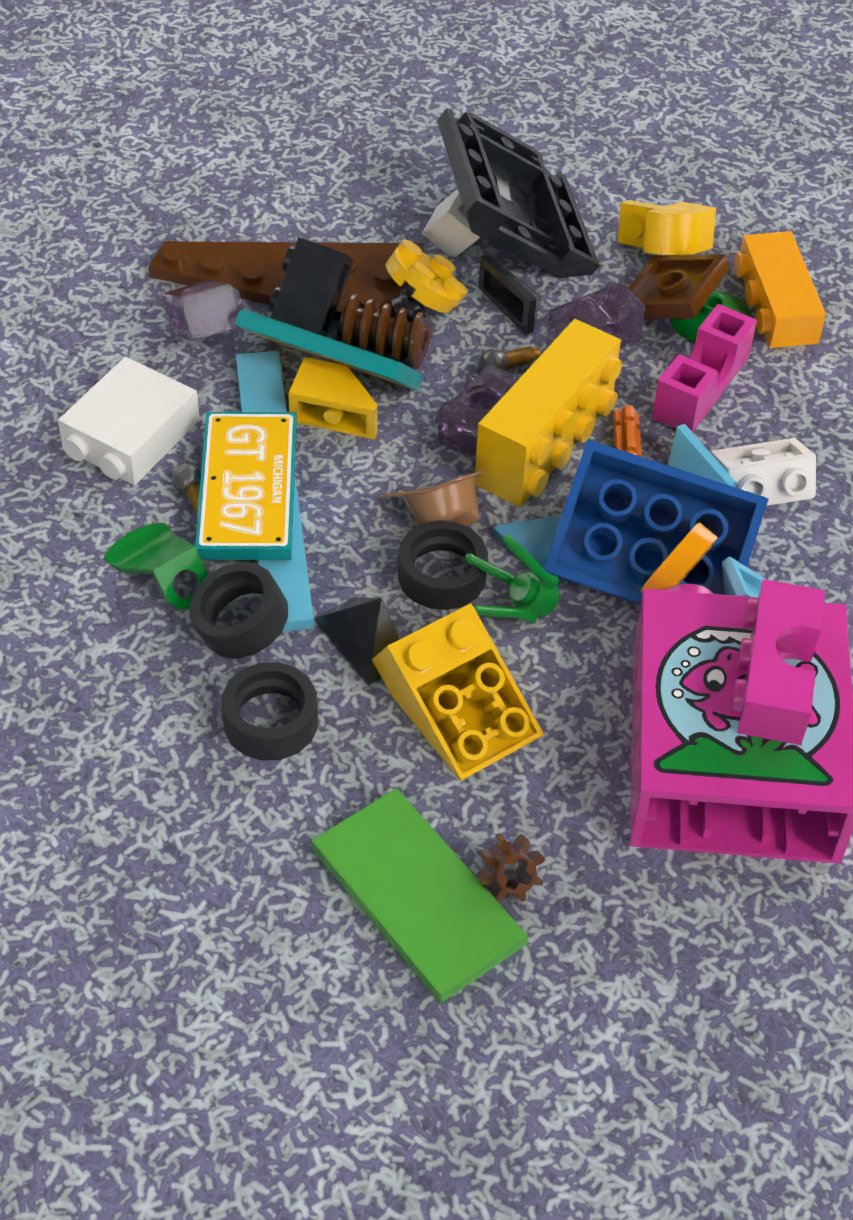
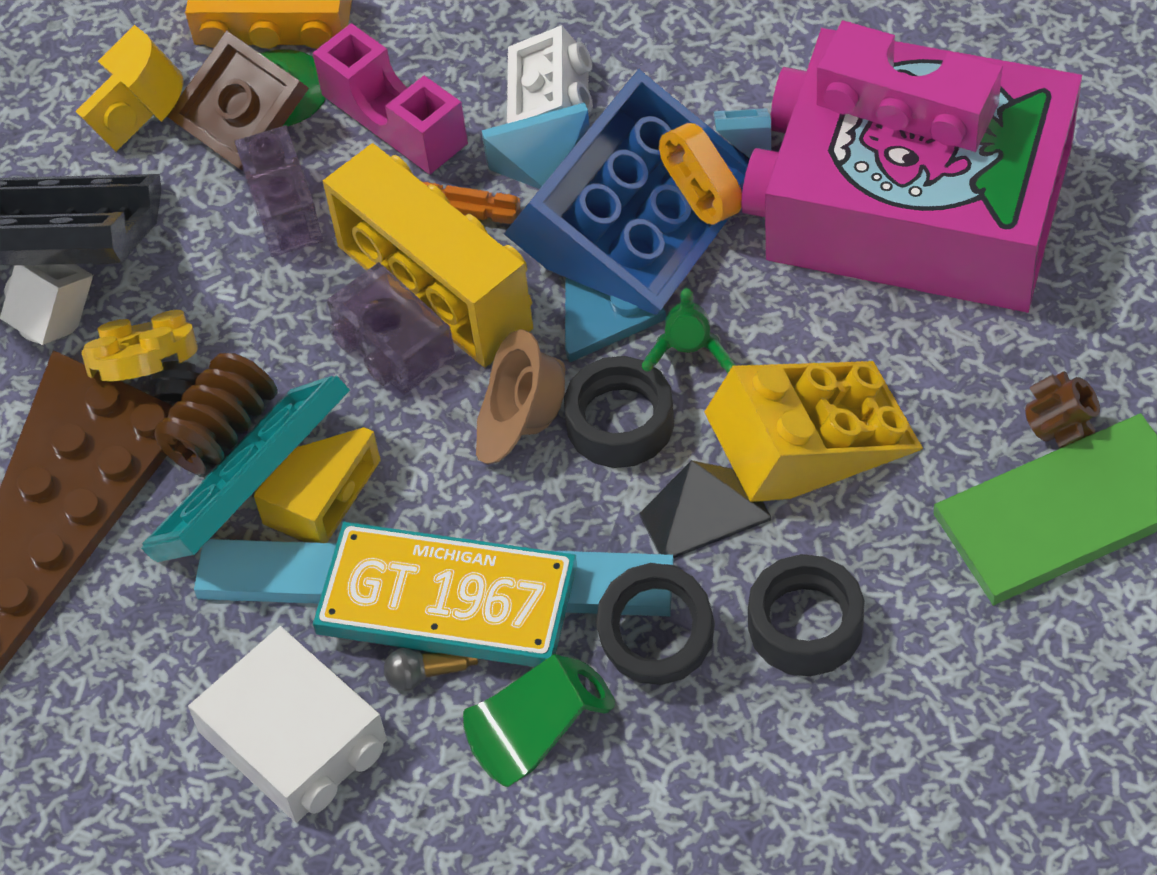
camera: 70 degrees left, 5 degrees up
clear purple brick [161,280,244,341] -> none
black brick [268,237,354,337] -> none
black slope [478,254,542,335] -> none
piece [478,346,541,378] -> none

